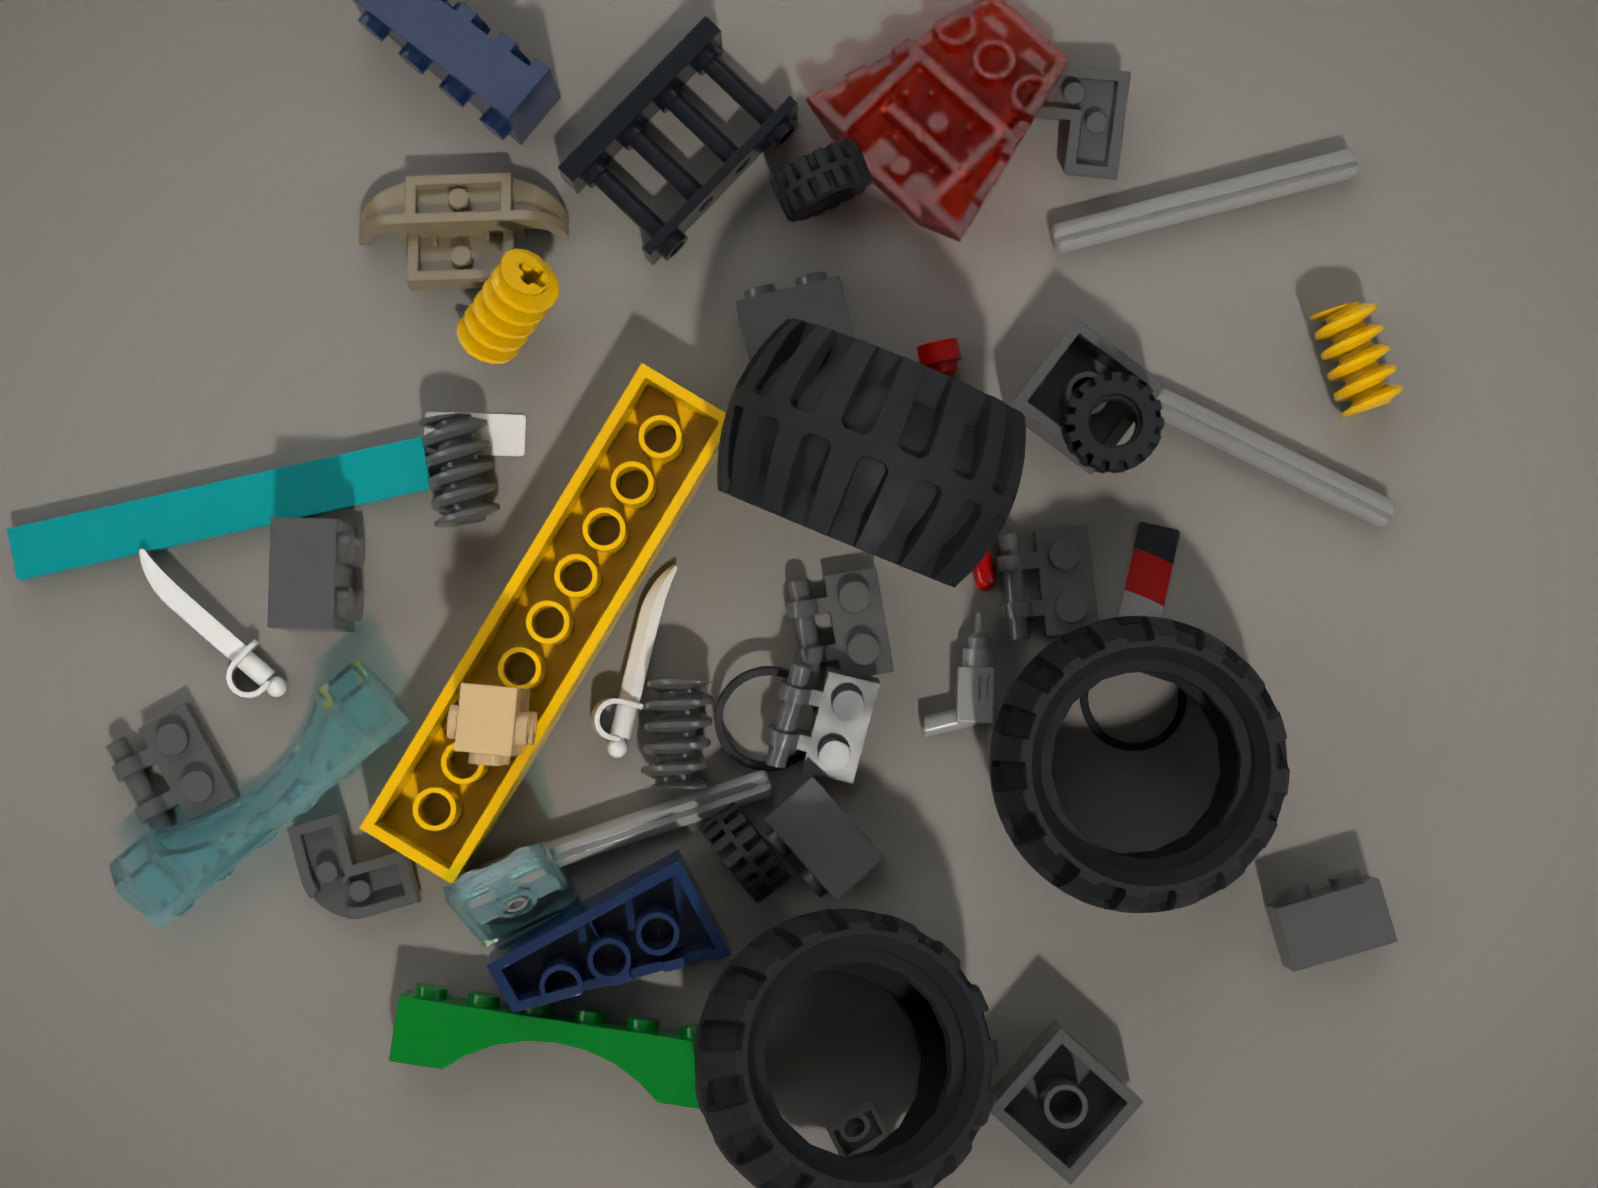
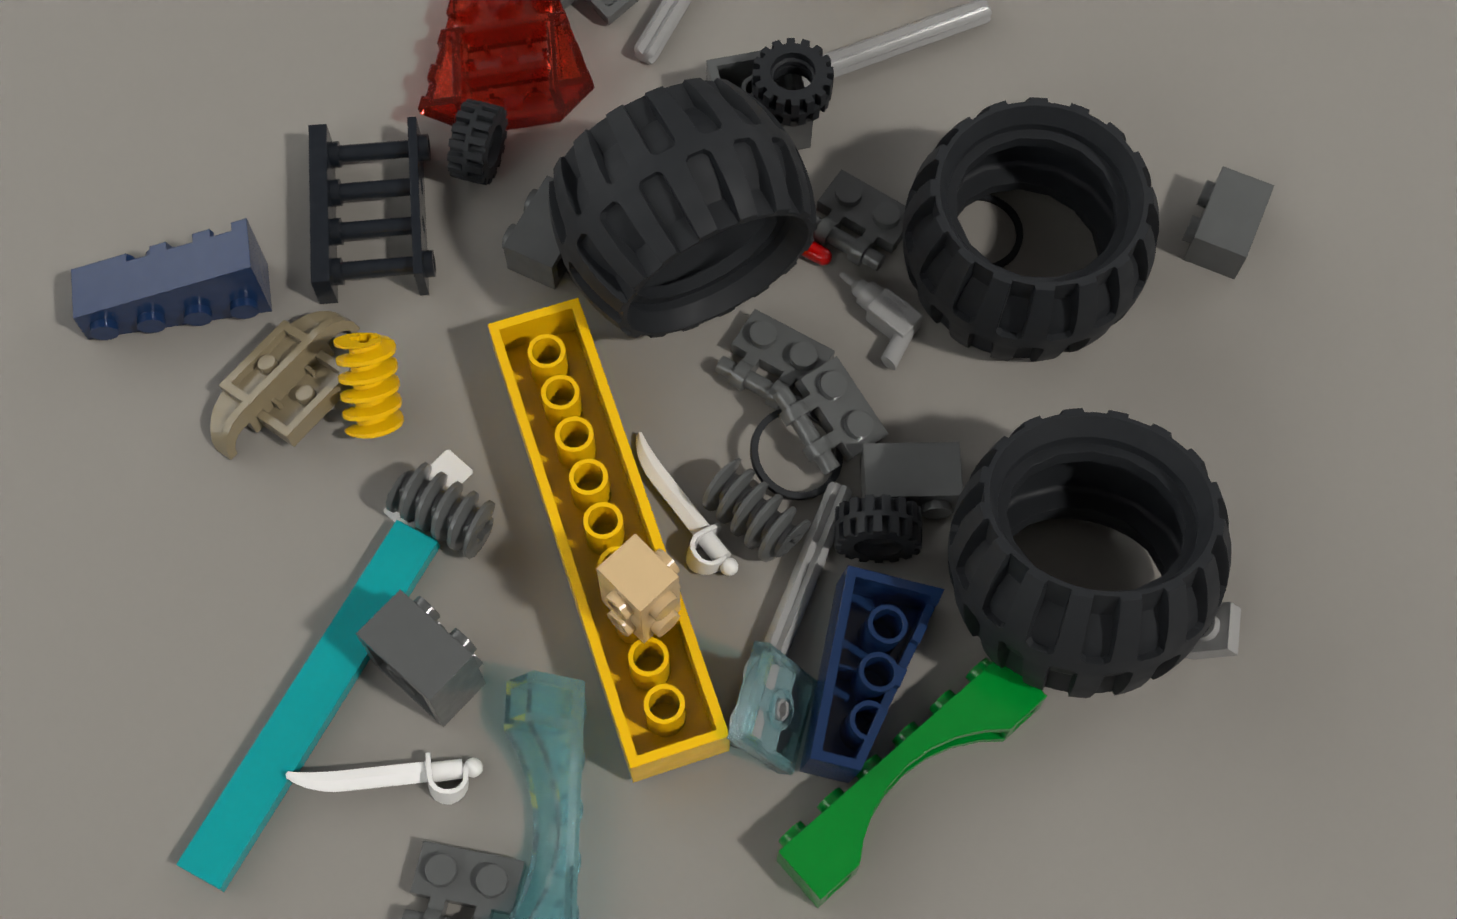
camera: 50 degrees left, 20 degrees down
dark grey plate [287,812,422,919] -> none
dark grey brick [990,1020,1143,1185] -> none
sticker [1118,522,1180,618] -> none

